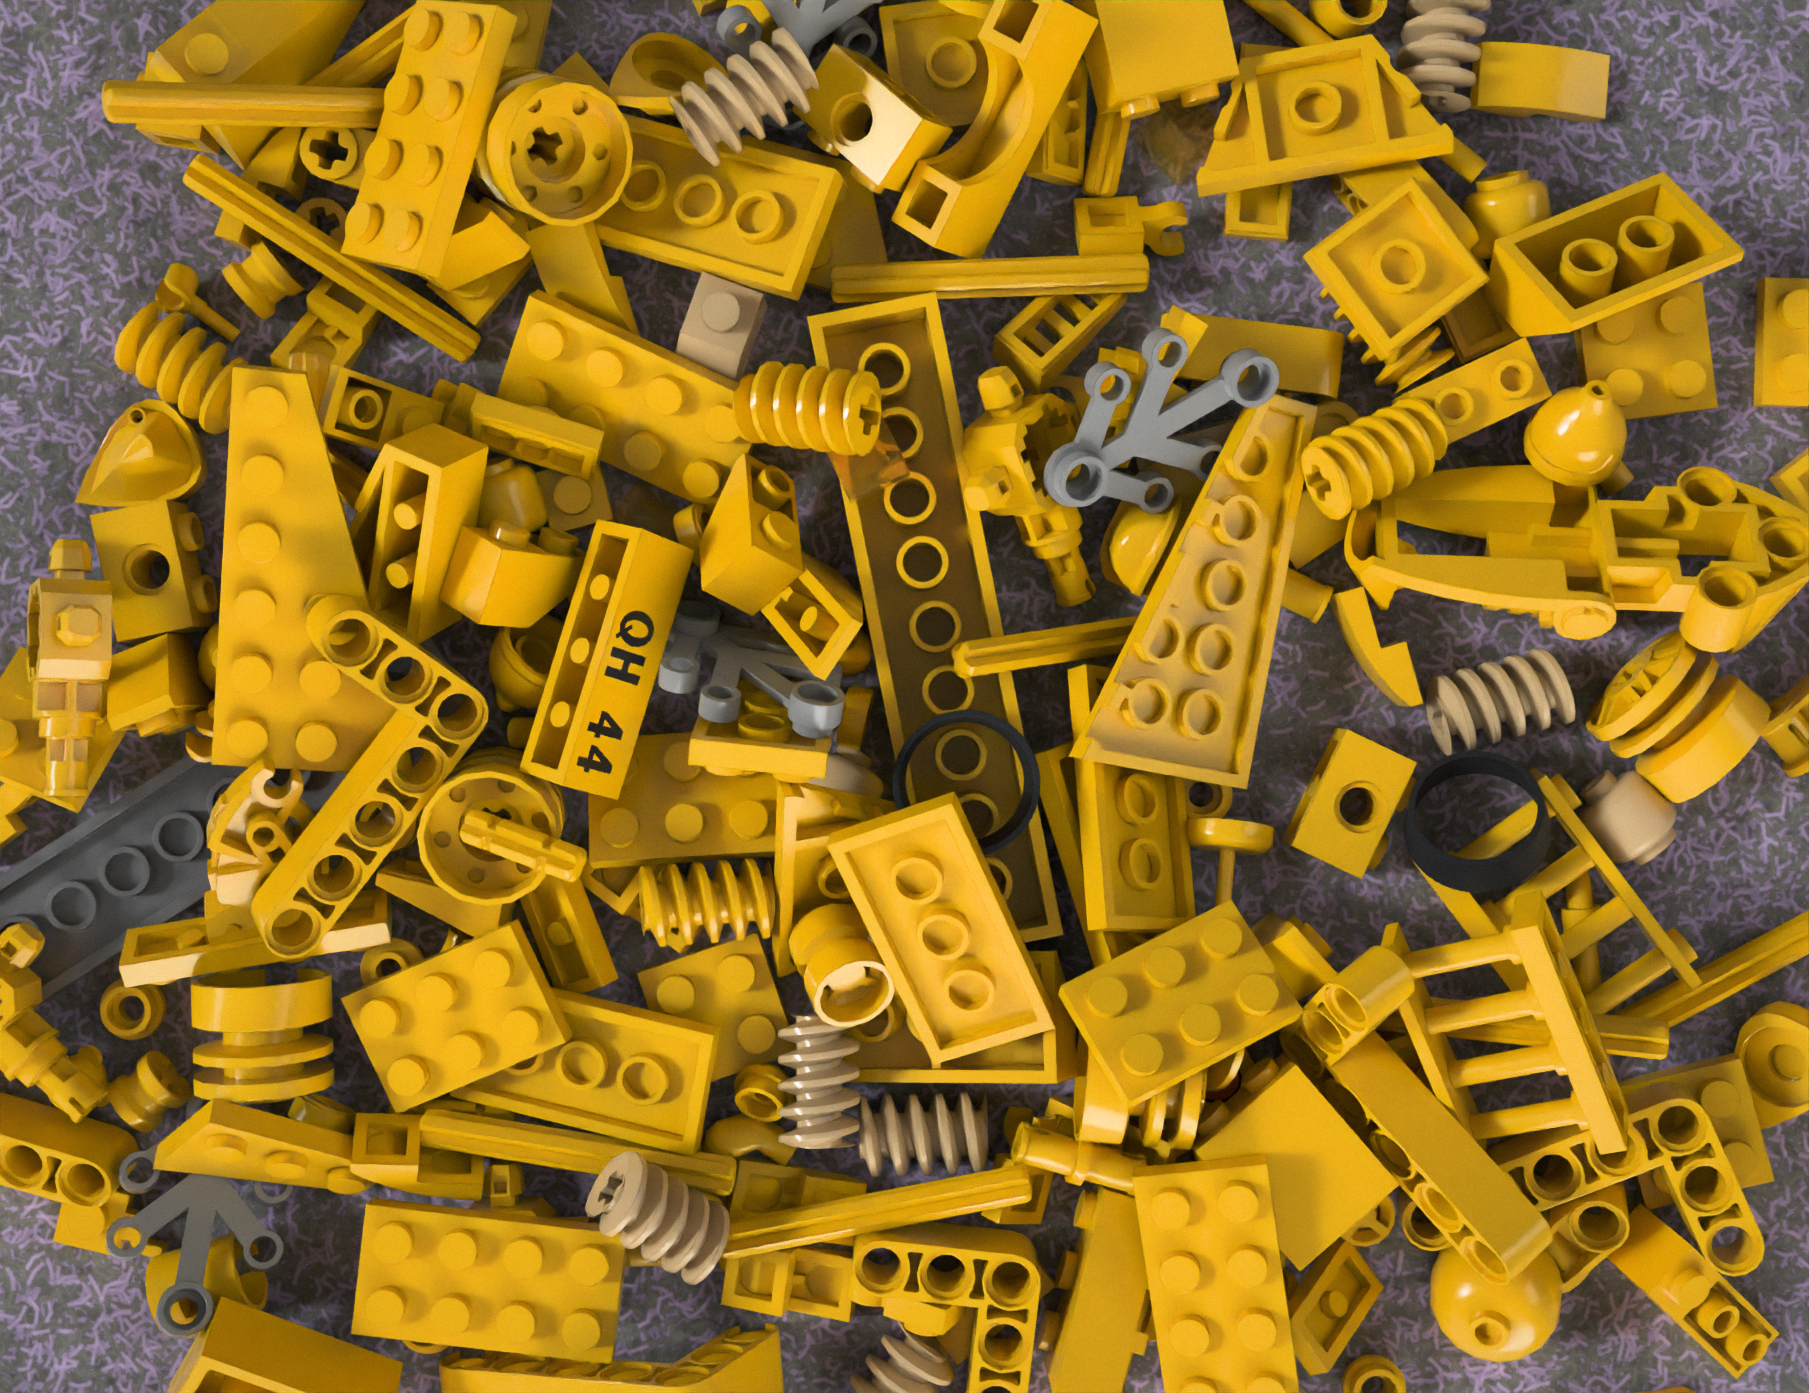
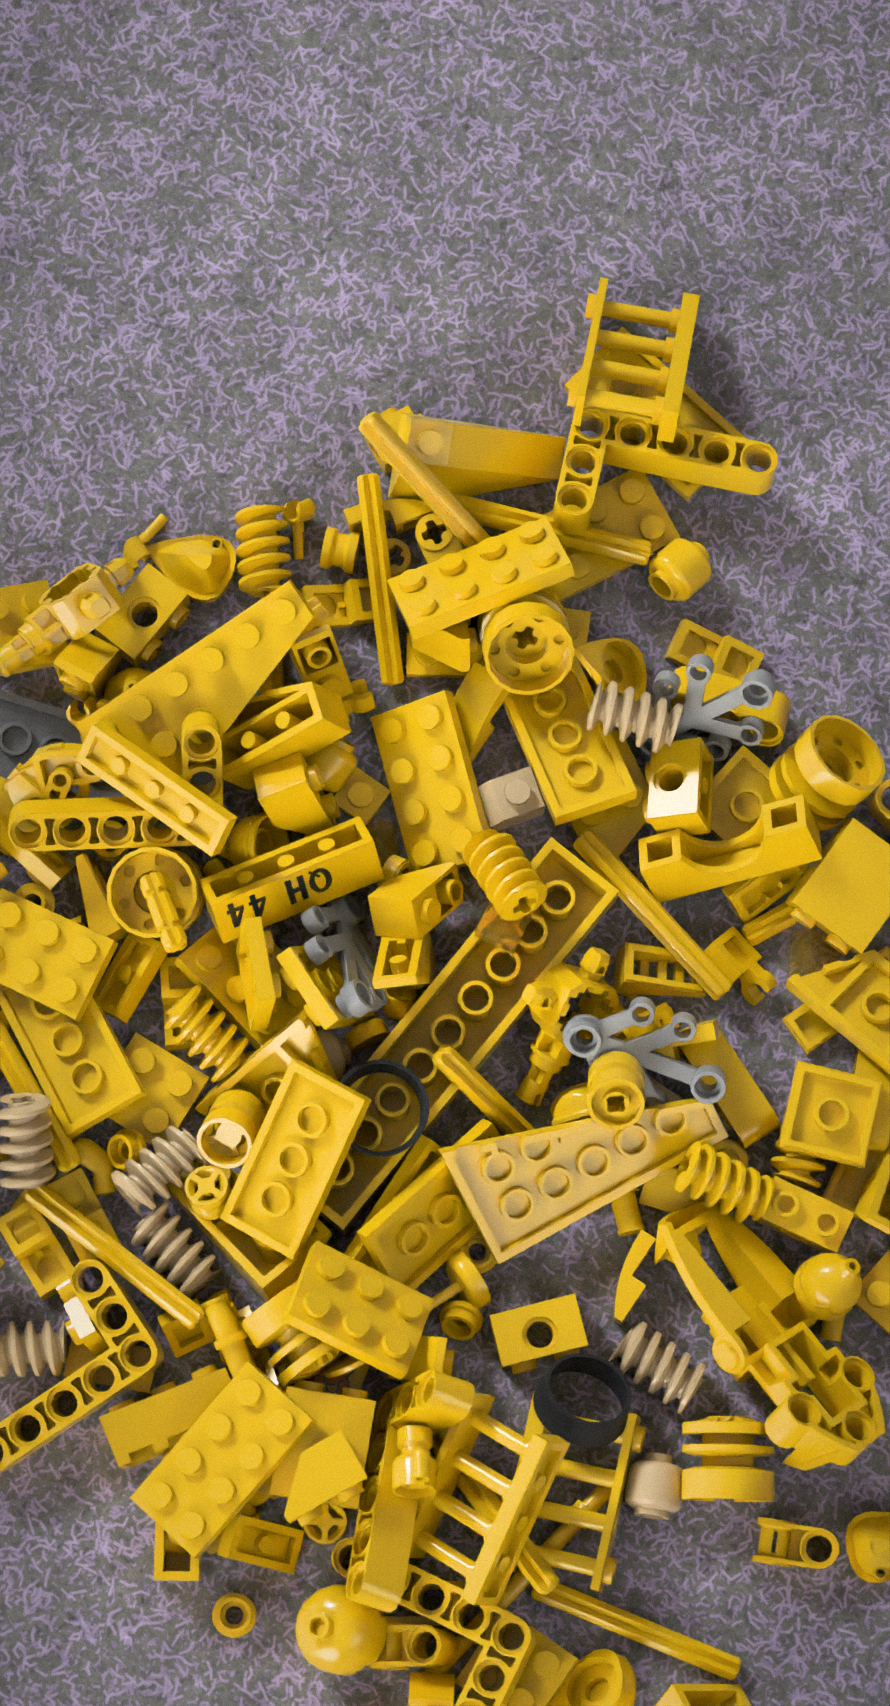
camera: 45 degrees right, 10 degrees down
yellow plate [468,392,605,481] -> none
none -> yellow plate [76,721,238,857]
none -> yellow hand [123,514,168,569]
none -> yellow wheel [185,1166,232,1220]
none -> yellow plate [236,916,281,1031]
none -> yellow slope [284,1430,368,1527]
none -> yellow piece [392,1425,437,1499]
none -> yellow plate [439,1300,483,1340]
none -> yellow wheel [587,1051,645,1130]

